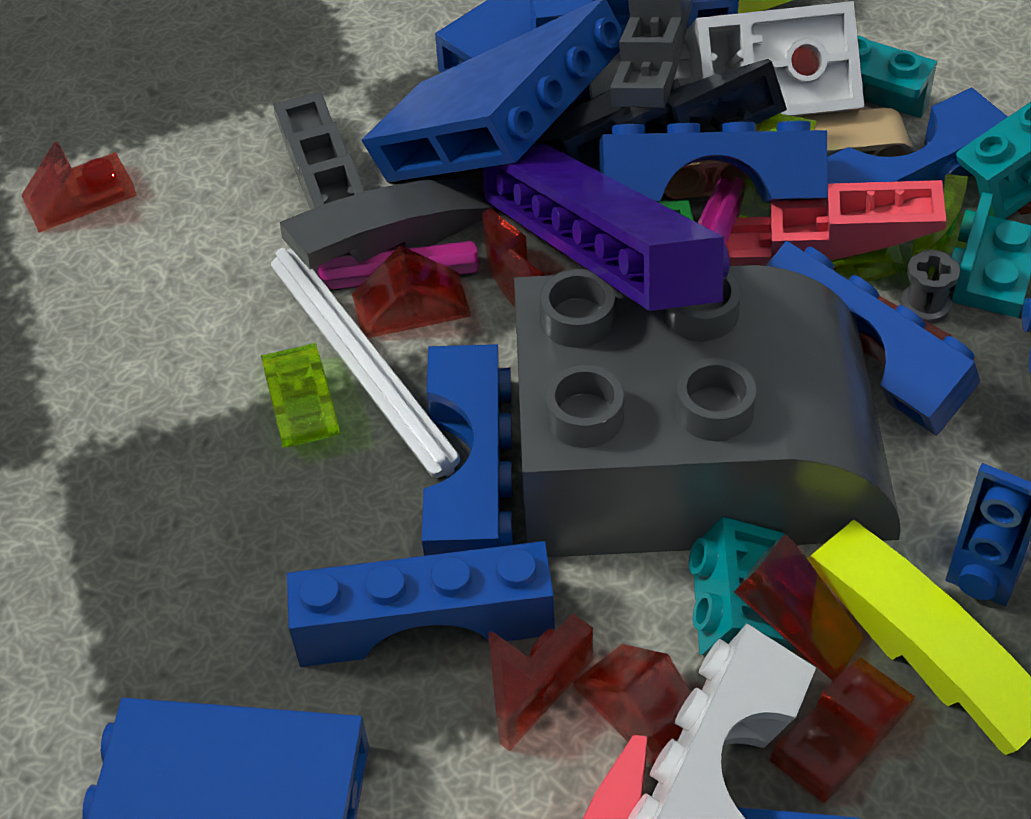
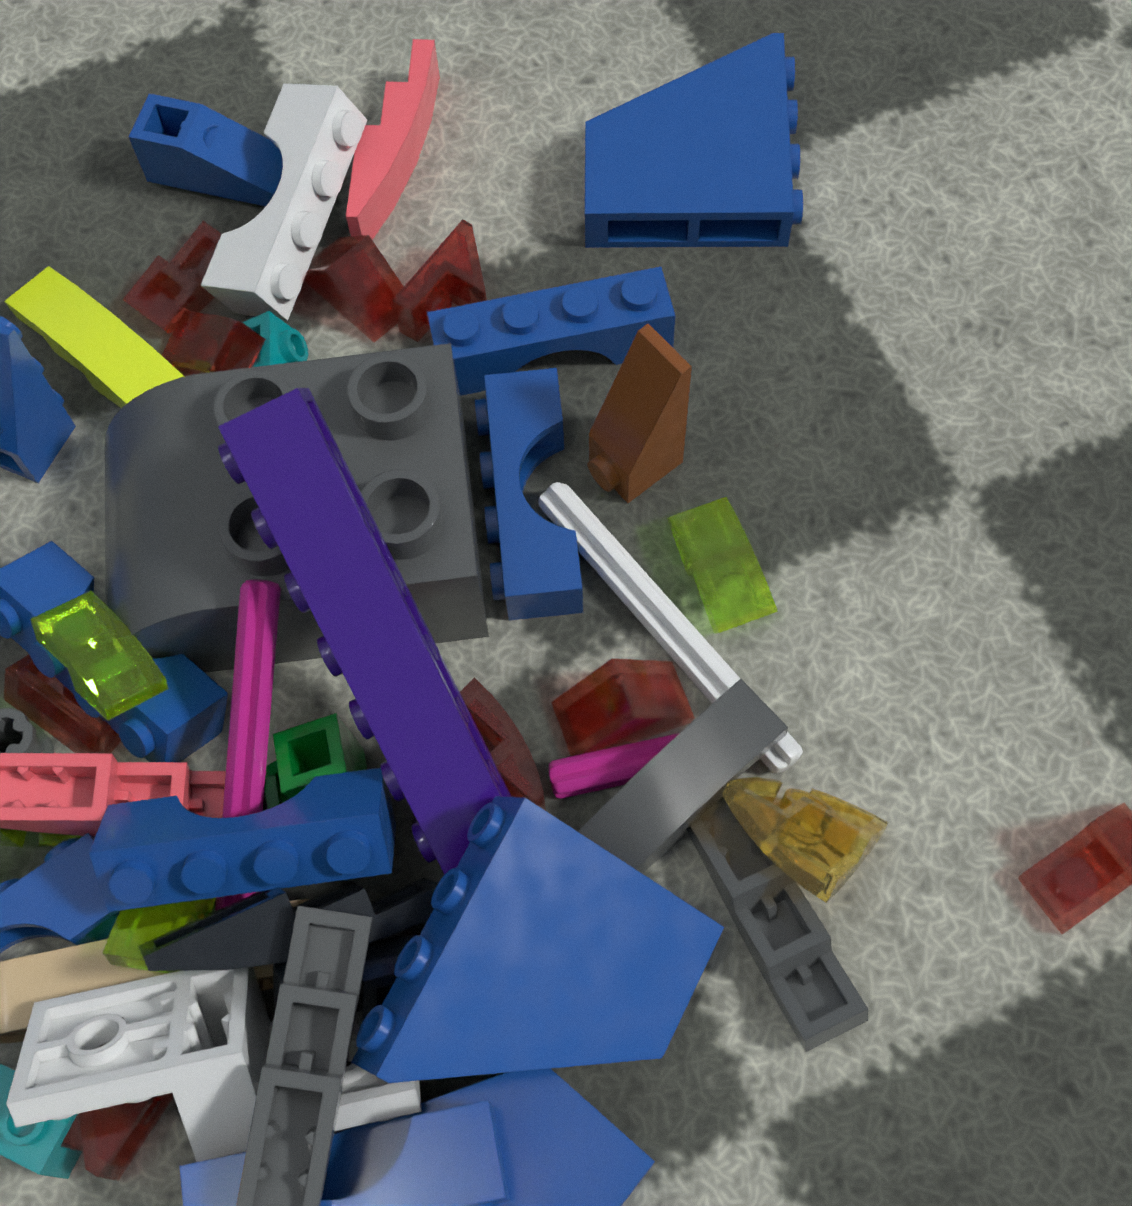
camera: 175 degrees right, 15 degrees up
none -> clear neon green slope [30,591,169,721]
none -> dark orange slope [587,324,692,503]
none -> clear yellow brick [722,777,888,903]

